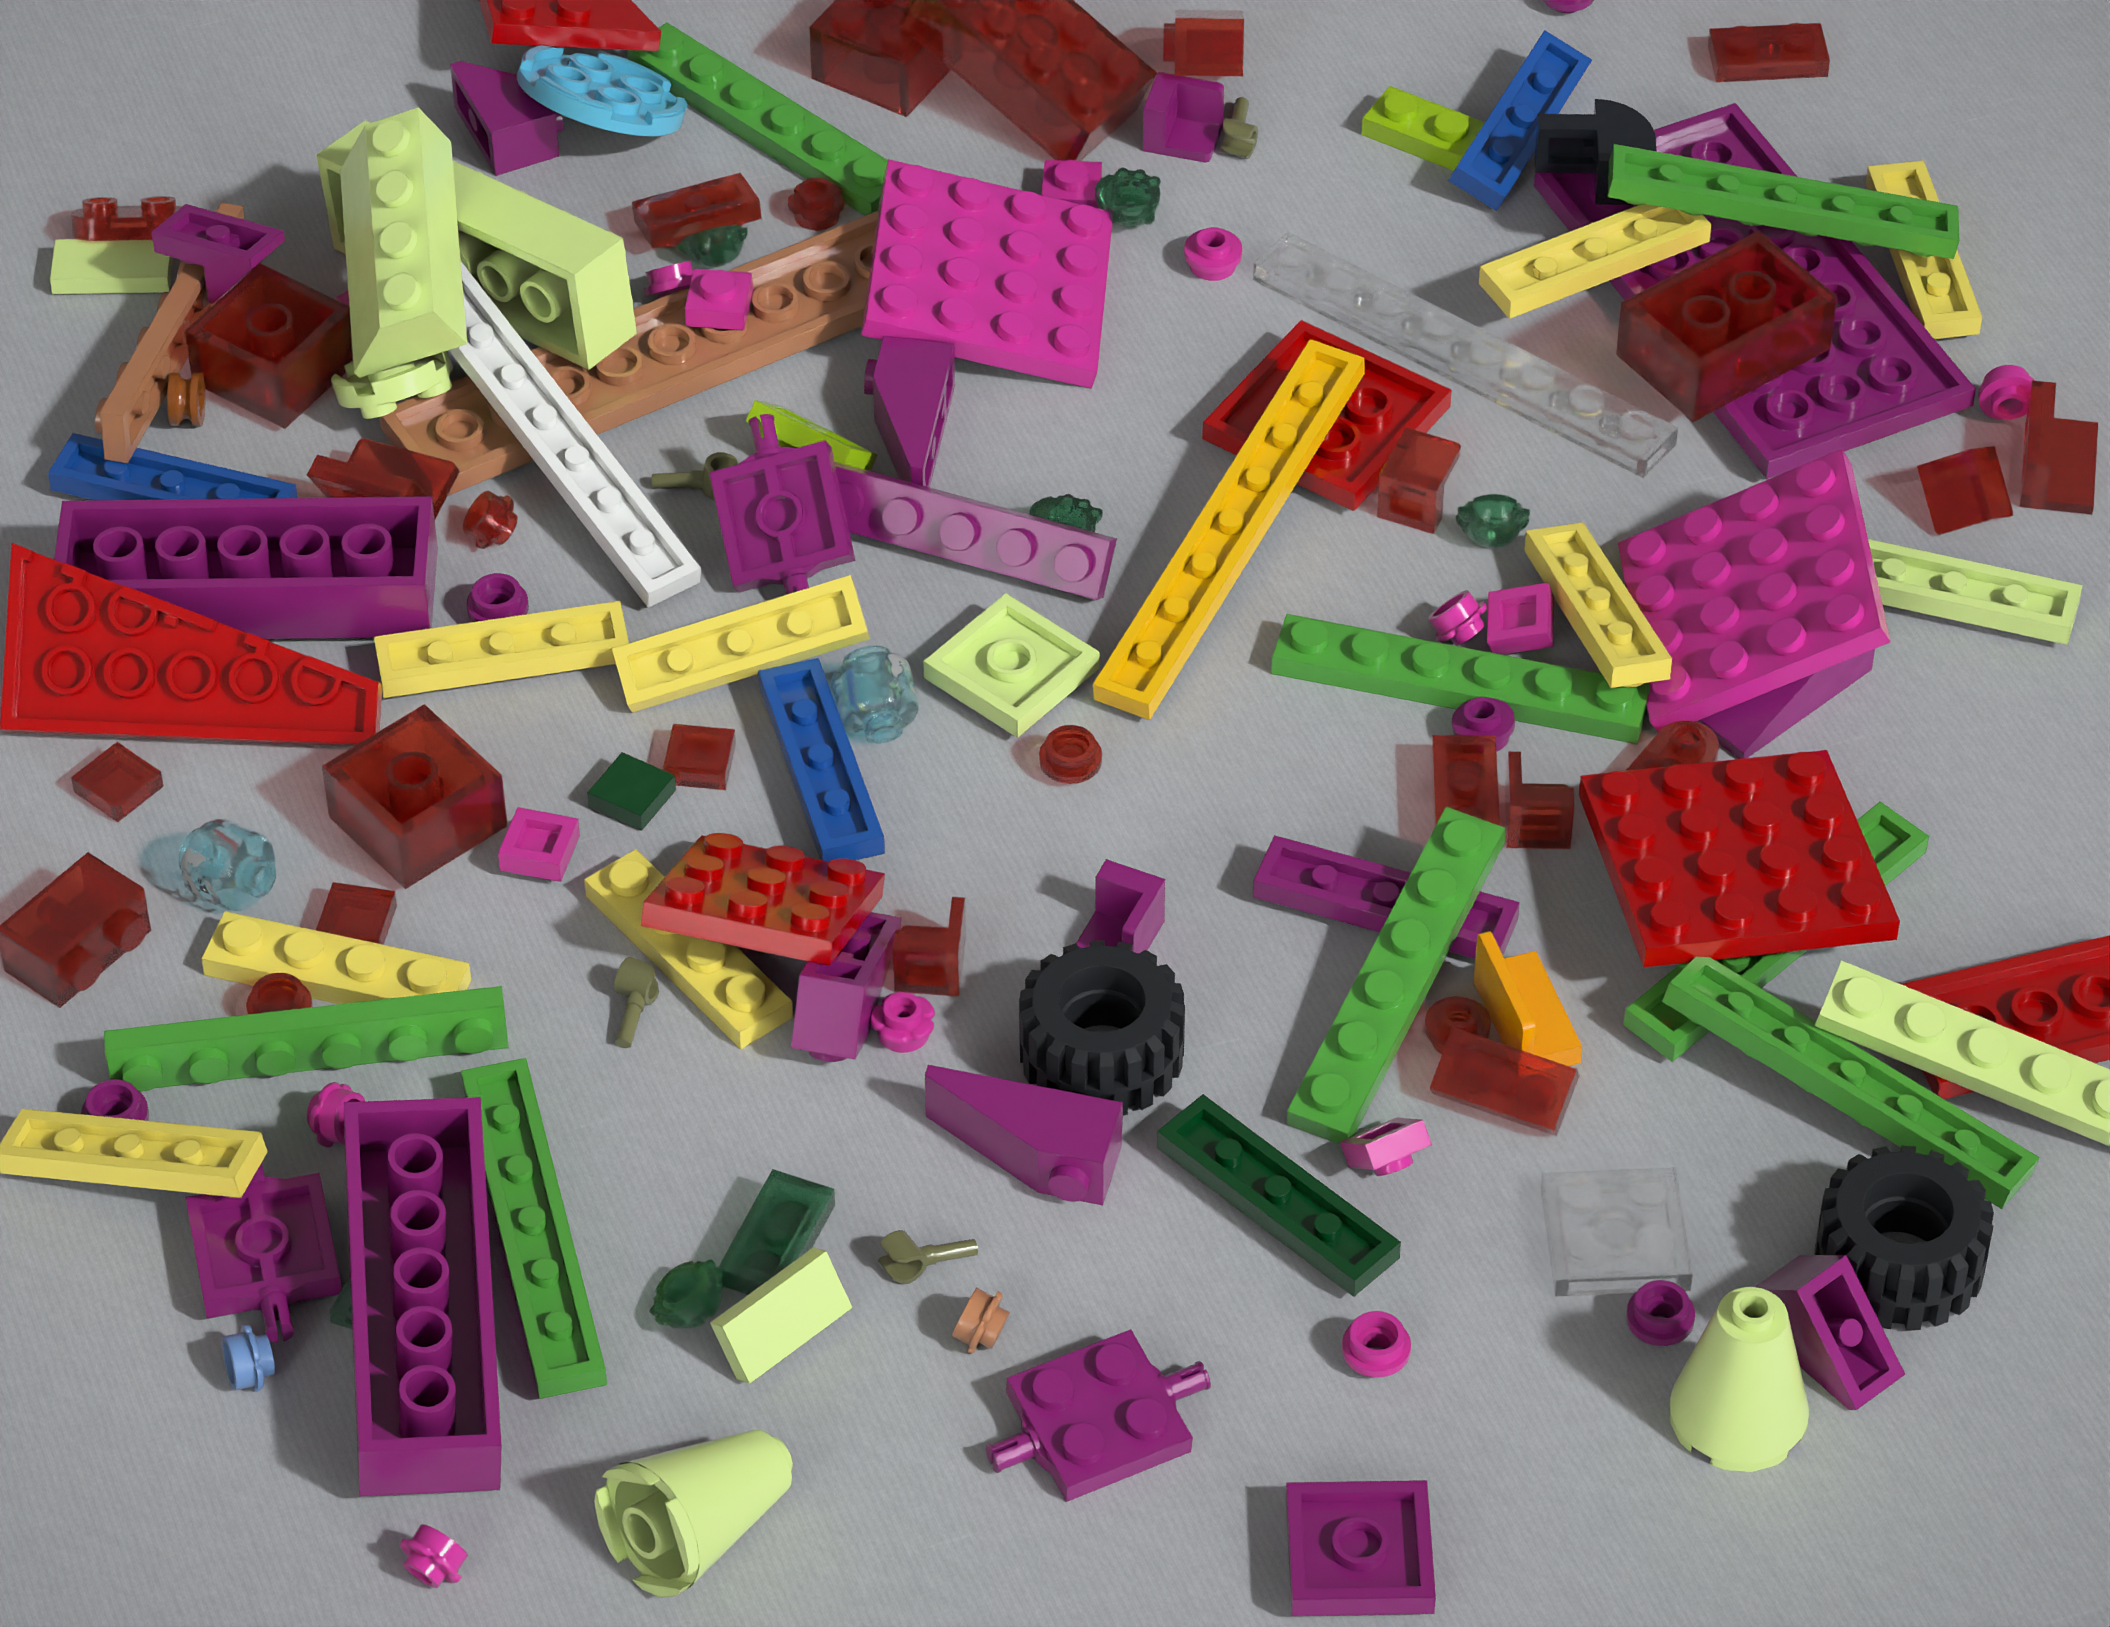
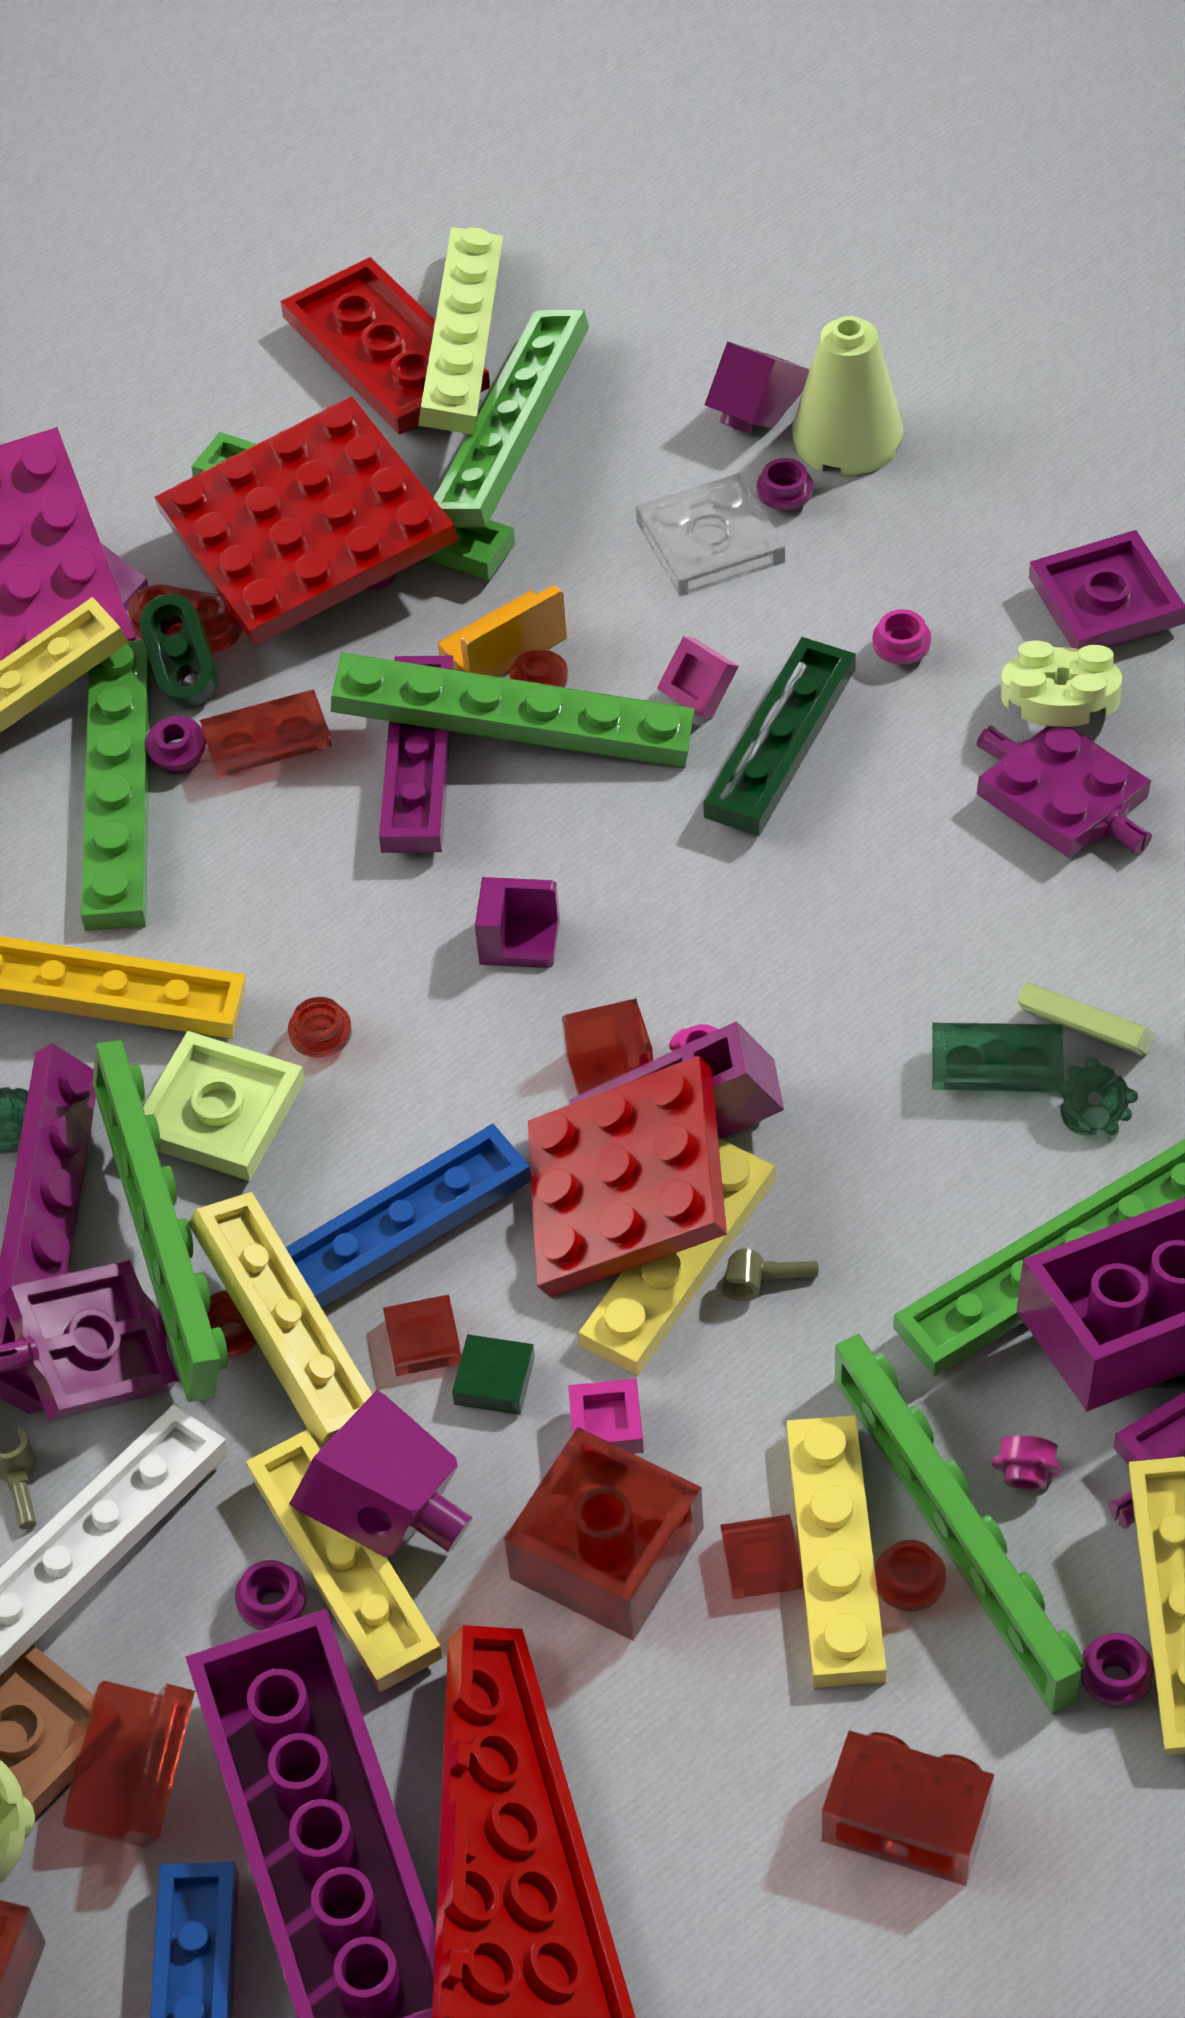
camera: 105 degrees left, 5 degrees up
clear red tile [71,742,164,822] -> none
clear light blue head [179,818,276,911] -> none
clear red plate [463,491,518,549] -> none
clear light blue head [831,645,919,744] -> none
olive hand [878,1230,978,1284] -> none
magenta slope [925,1065,1123,1206] -> none
nougat plate [952,1287,1010,1353] -> none
black tyre [1019,940,1185,1116] -> none
dark pink plate [1428,590,1487,646] -> none
clear red plate [1430,1027,1580,1136] -> none
dark pink plate [1487,583,1555,655] -> none
clear red panel [1505,751,1575,849] -> none
black tyre [1814,1145,1994,1331] -> none
none -> bright green plate [92,1040,228,1402]
none -> dark green plate [139,594,219,707]
none -> magenta torso [289,1390,473,1557]
none -> yellowish green plate [1001,641,1122,727]

